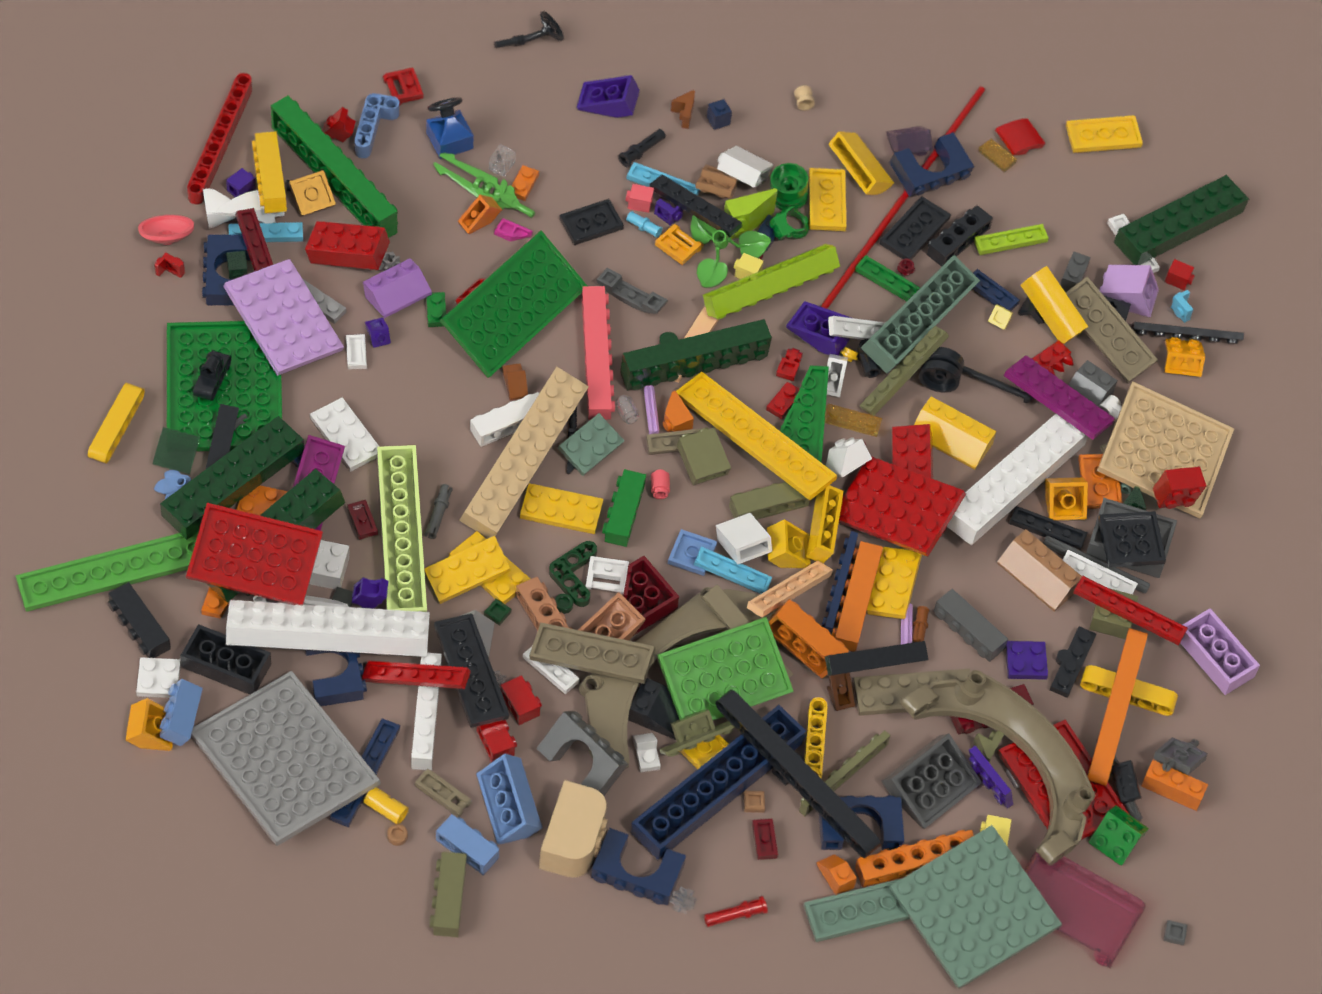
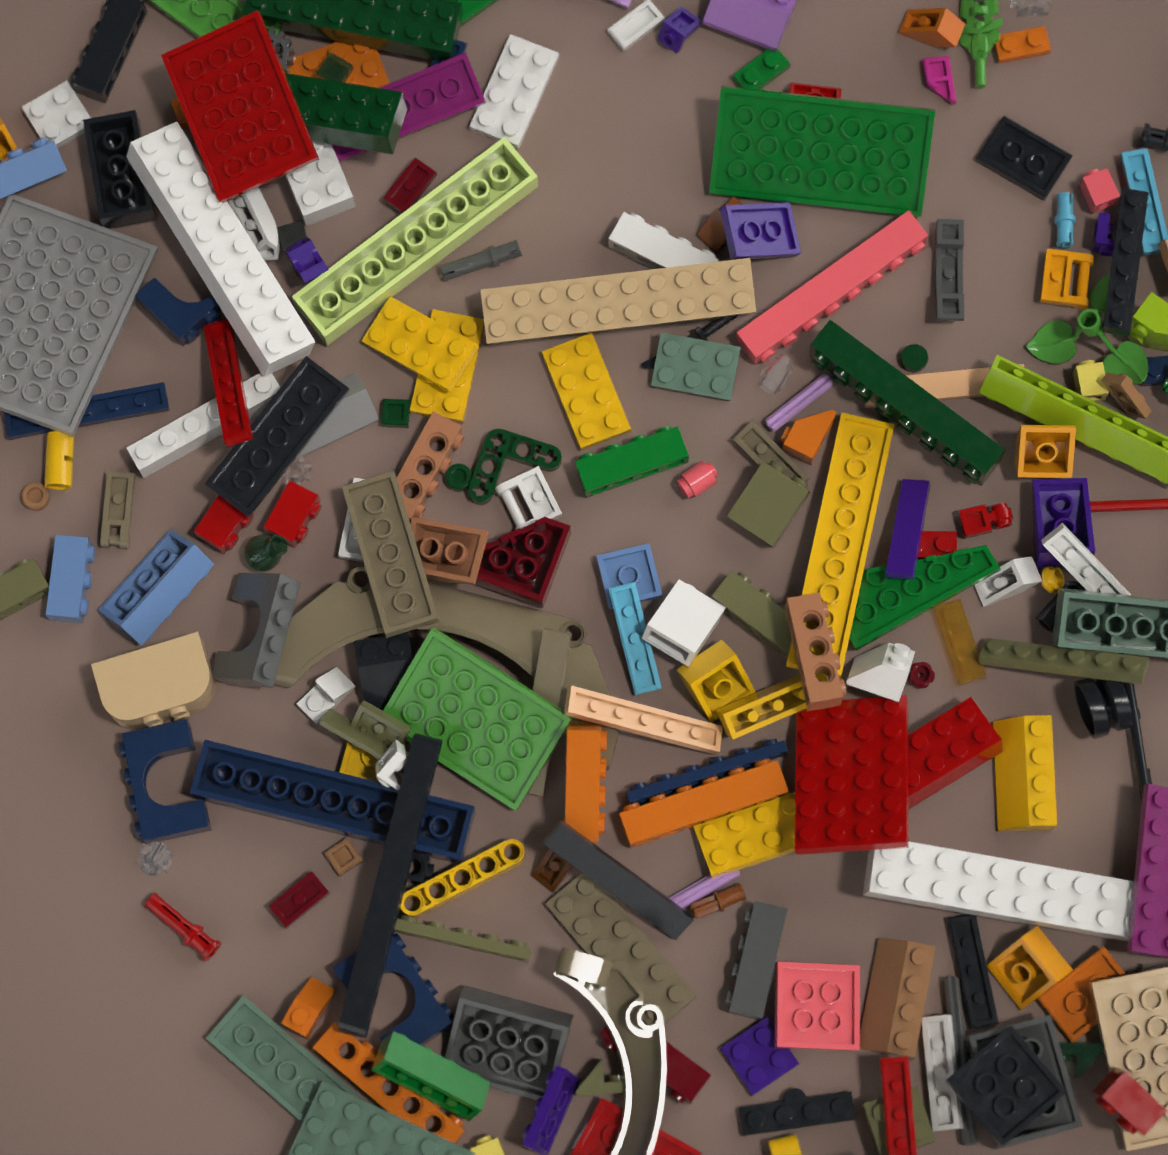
camera: 65 degrees right, 20 degrees up
none -> clear green piece [244,534,287,572]
none -> clear green plate [316,52,354,82]
none -> green brick [372,1031,491,1121]
none -> white bracket [375,740,406,790]
none -> dark purple plate [720,202,801,260]
none -> coral plate [774,962,860,1051]
none -> nougat brick [785,592,846,711]
none -> dark purple tile [886,479,931,580]
none -> light orange slope [1014,425,1076,478]
none -> medium nougat plate [1101,372,1152,419]

